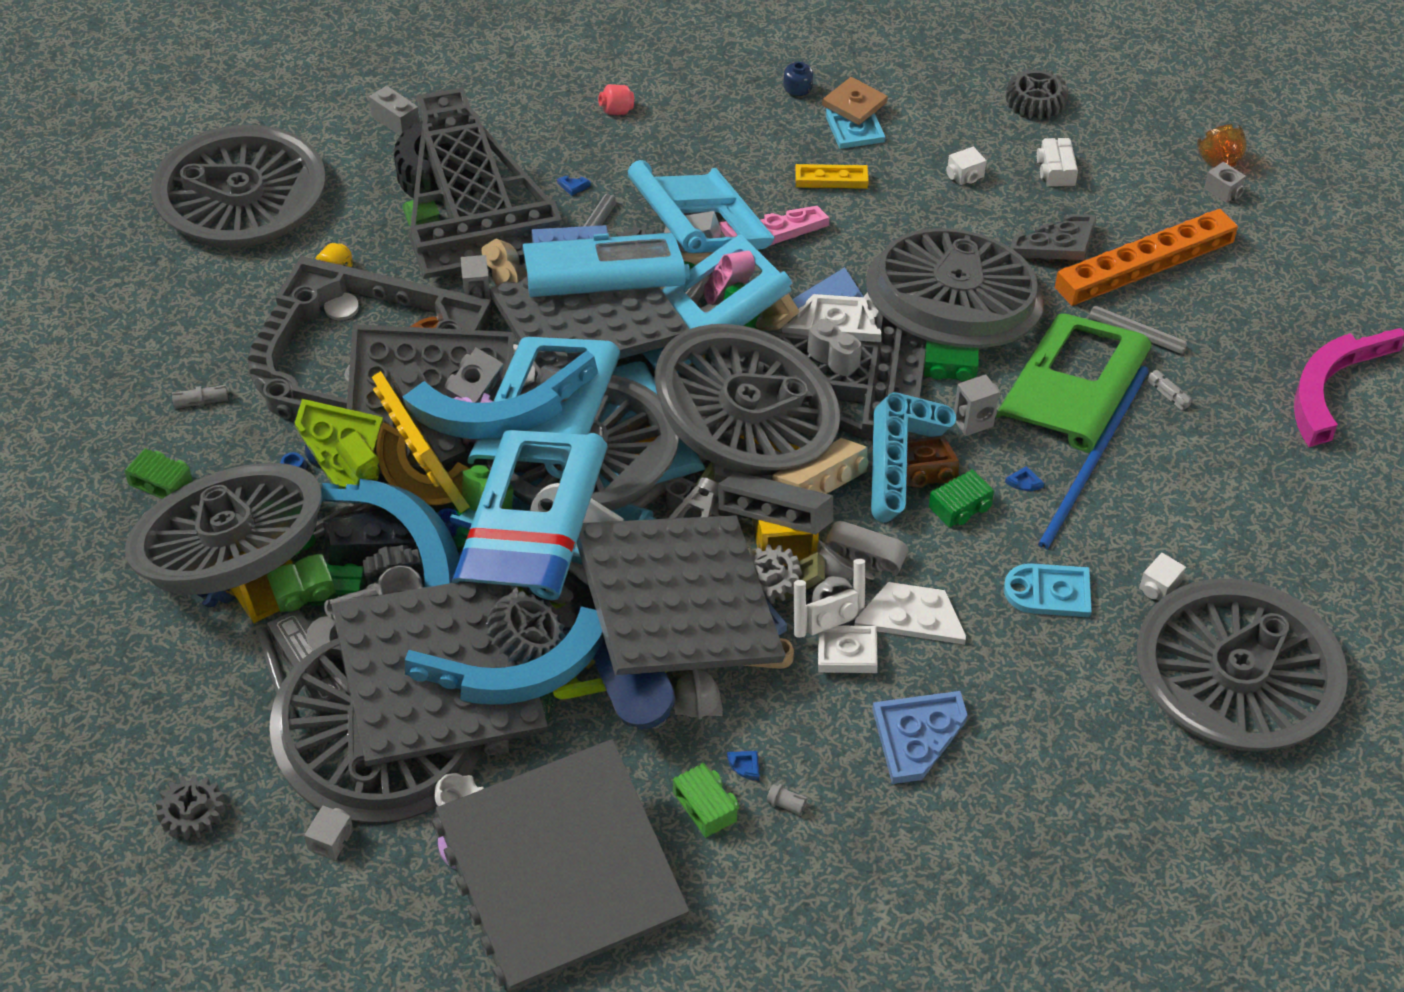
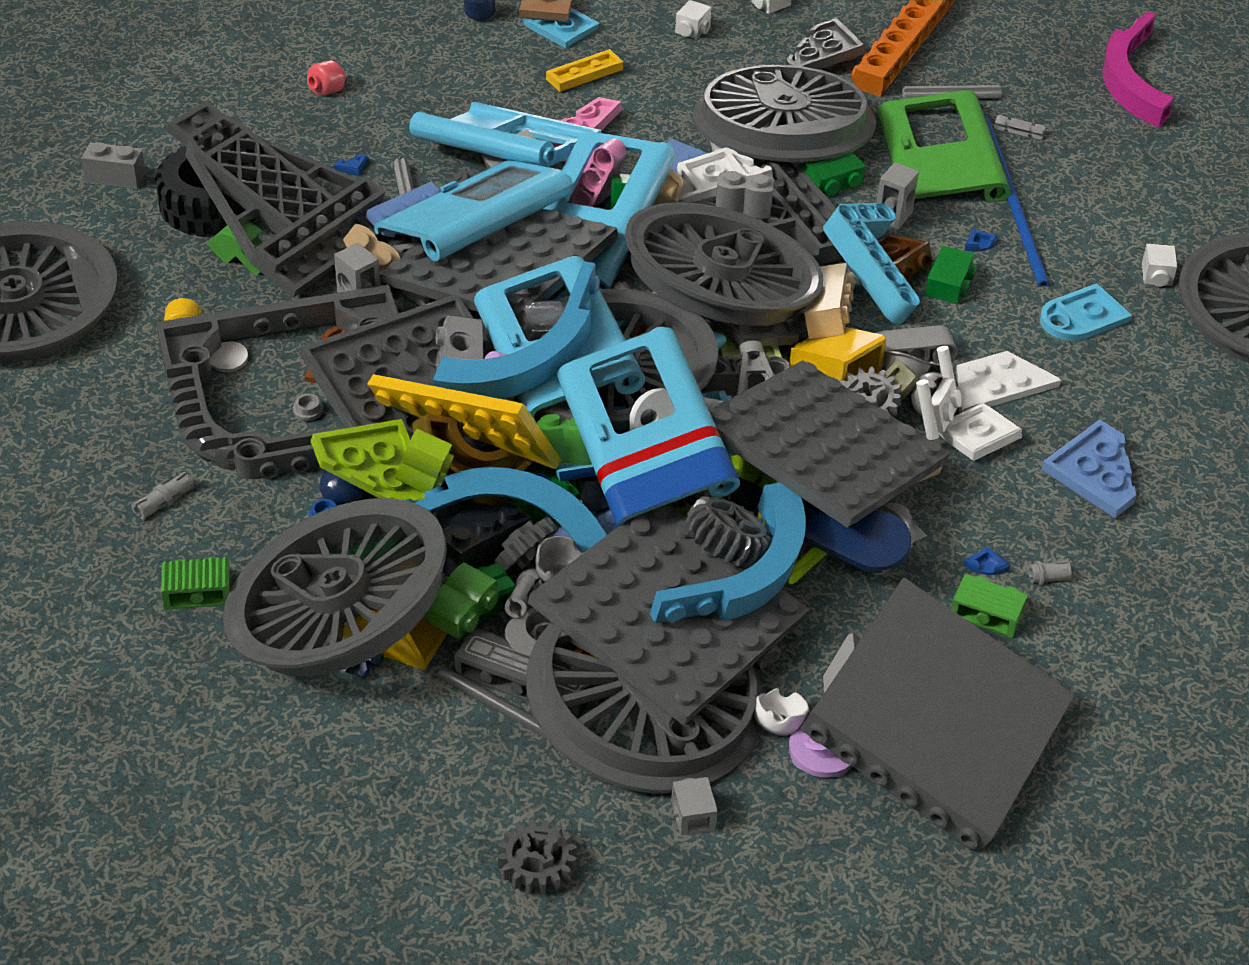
camera: 35 degrees left, 5 degrees down
dark grey brick [718,471,833,535] -> none

